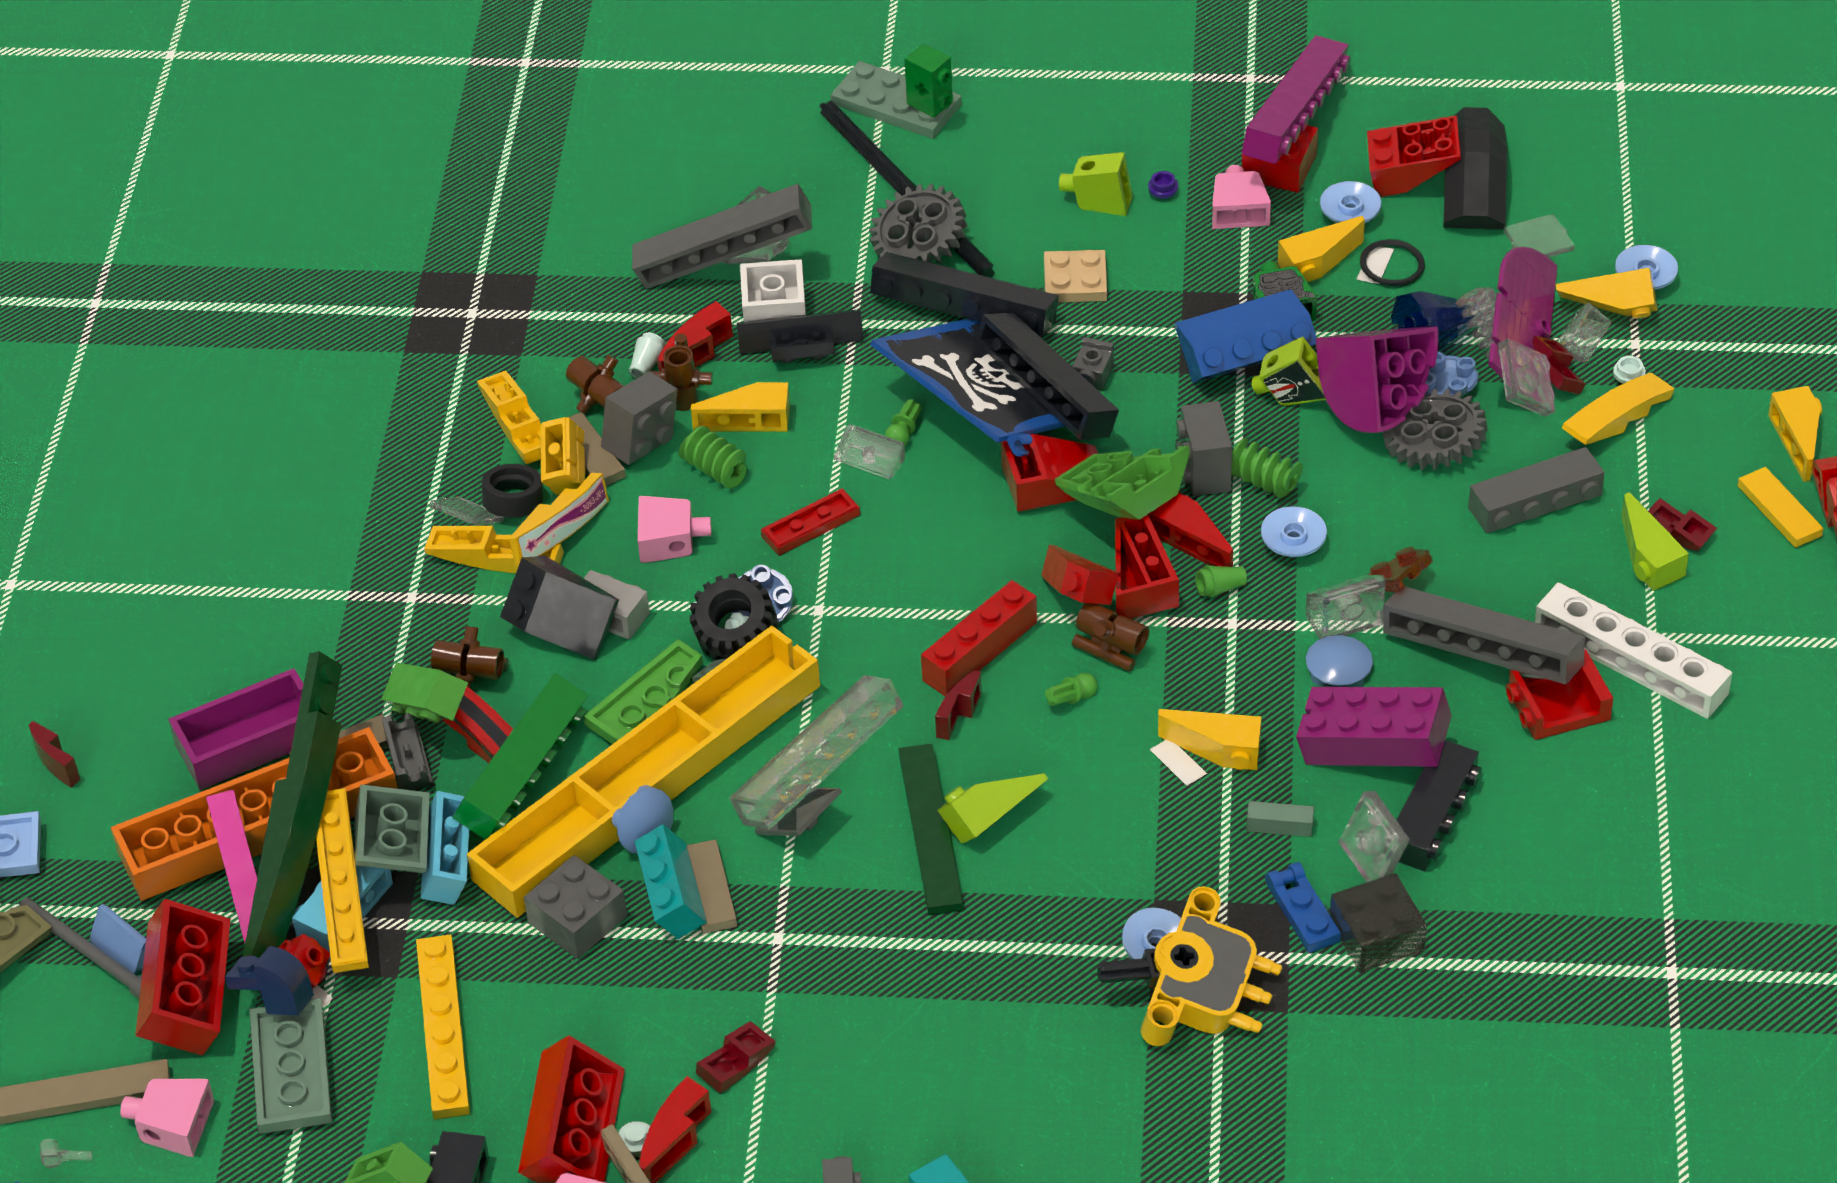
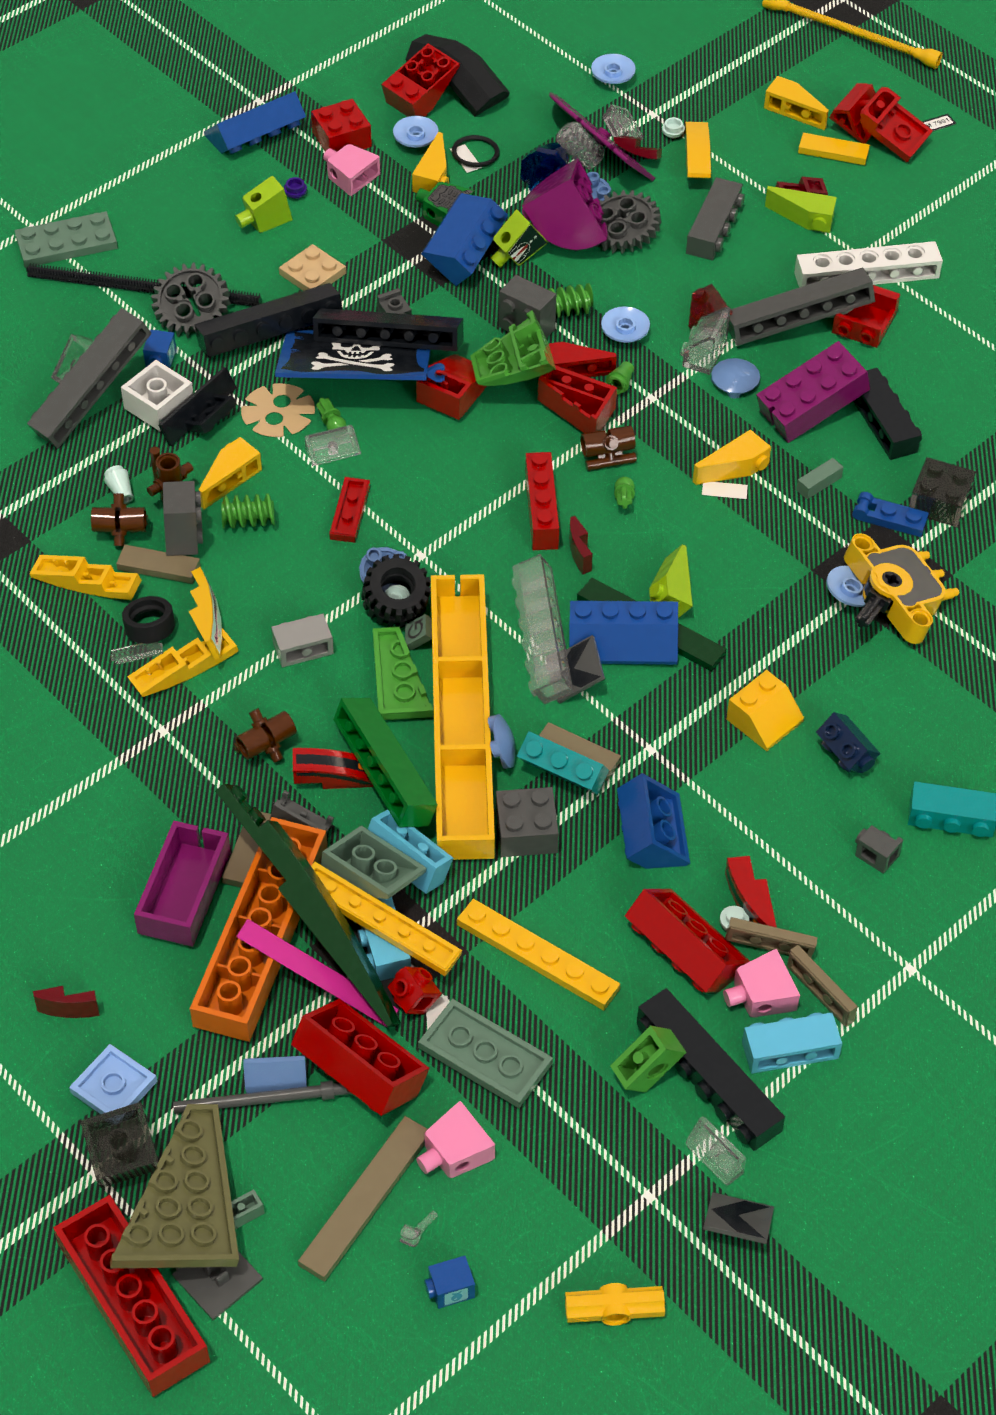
camera: 50 degrees left, 5 degrees up
dark blue brick [225,946,314,1016] -> none
bright green brick [381,662,468,723] -> none
slope [500,556,619,659] -> none
yellow brick [540,417,585,495] -> none
bright pink torso [638,496,712,563] -> none
red slope [657,301,733,372] -> none
dark red slope [695,1021,775,1093] -> none
green brick [904,43,953,118] -> none
red slope [1041,544,1119,605] -> none
magenta brick [1241,35,1351,164] -> none
clear plate [1339,791,1410,891] -> none
clear plate [1498,338,1555,417] -> none
clear piece [1504,214,1575,257] -> none
yellow slope [1556,268,1658,319] -> none
none -> blue brick [143,329,177,368]
none -> blue slope [204,91,306,155]
none -> tan piece [241,383,315,437]
none -> blue slope [569,601,678,665]
none -> blue slope [617,773,690,869]
none -> yellow slope [726,670,804,751]
none -> dark blue brick [816,712,881,773]

